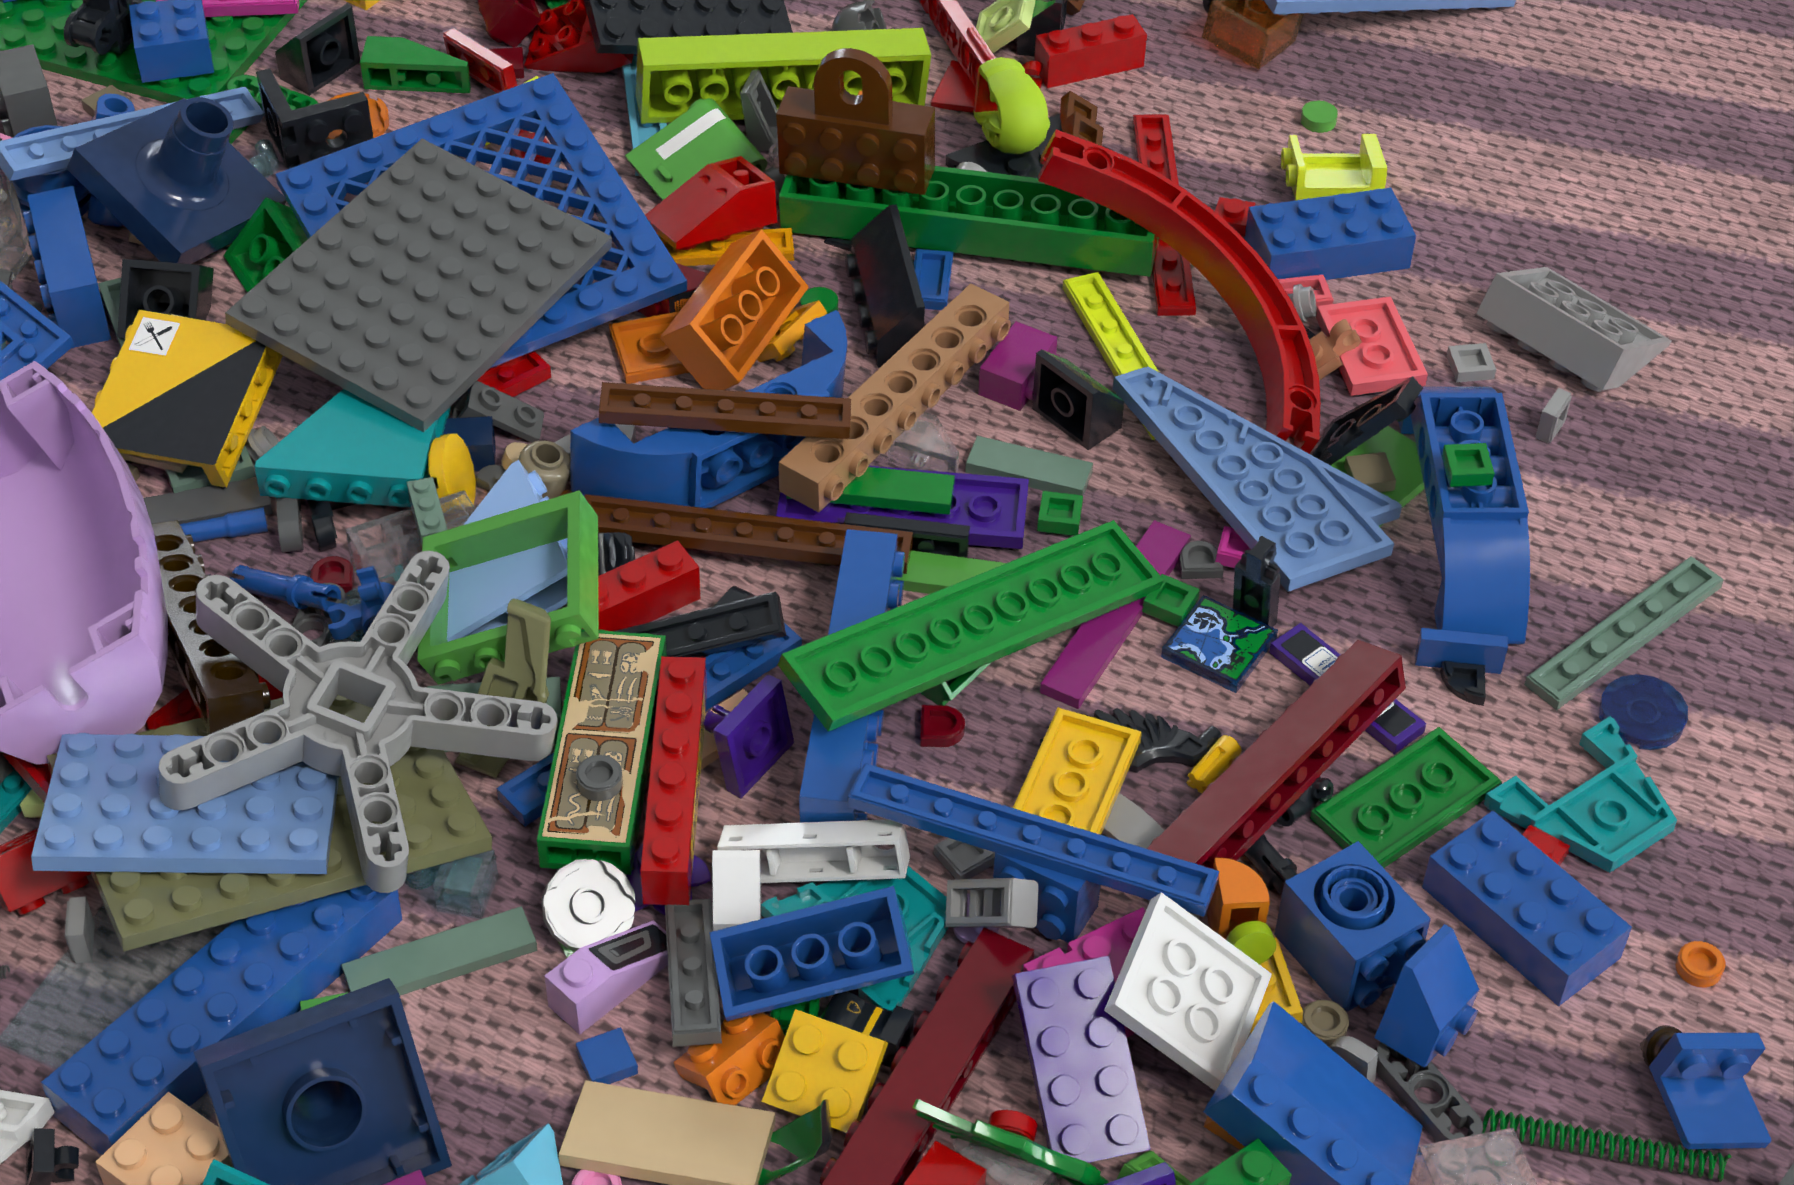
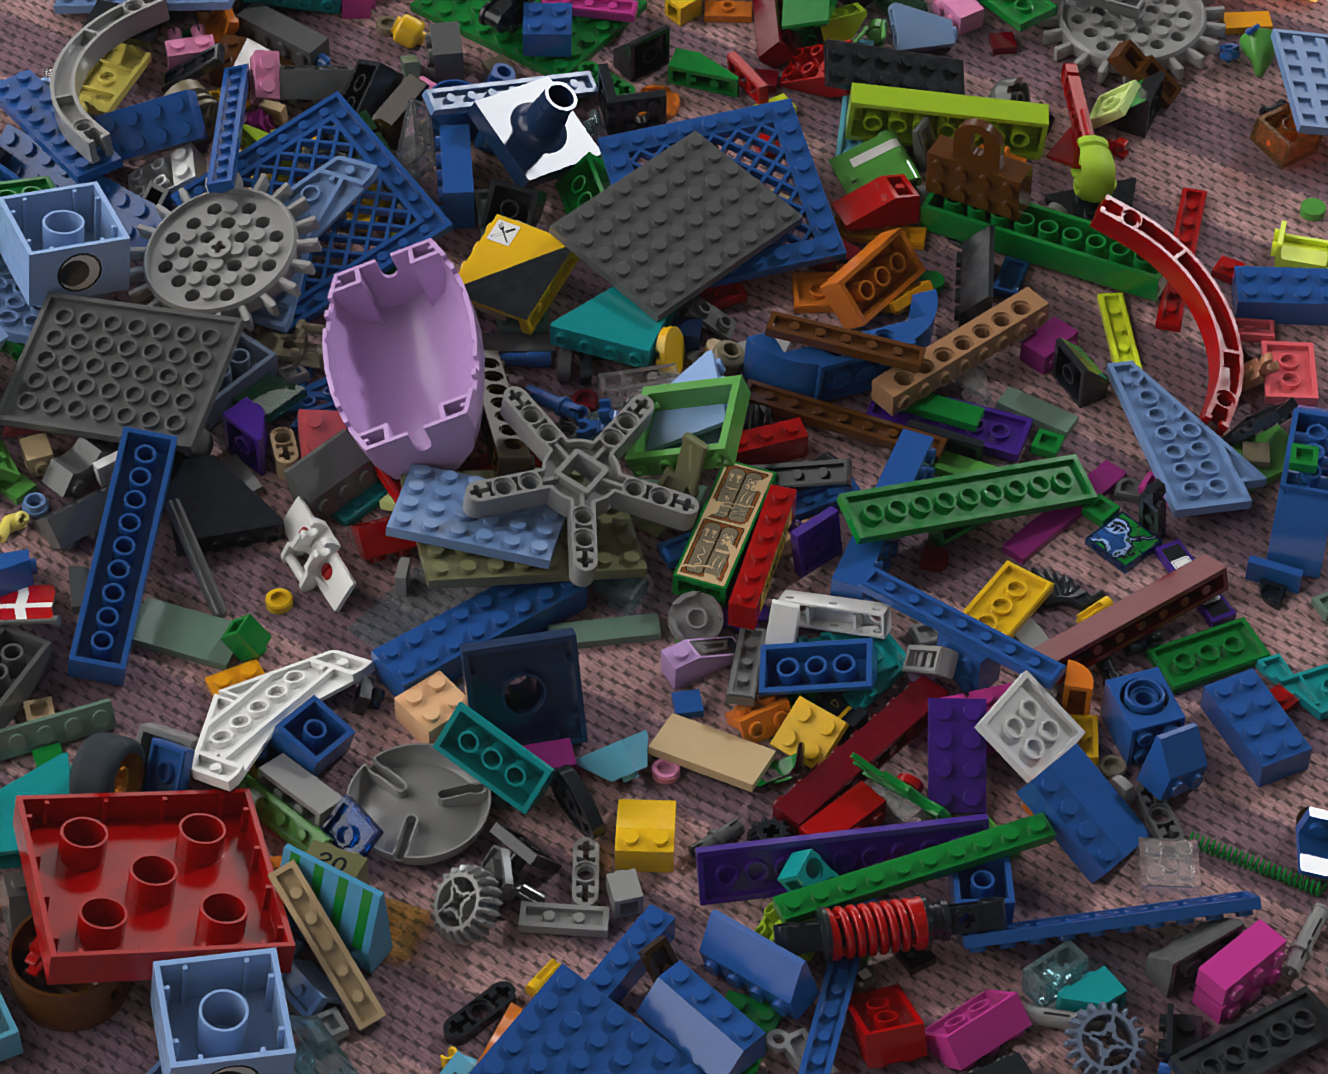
camera: 15 degrees right, 0 degrees up
light grey plate [245,426,280,461] -> none
sand green piece [407,477,448,546] -> none
dark grey tile [576,755,623,801] -> none
red brick [1034,14,1147,88] -> none
reddish brown slope [1060,91,1104,146] -> none
lime tile [1226,921,1276,964] -> none
light grey plate [1288,284,1317,323] -> none

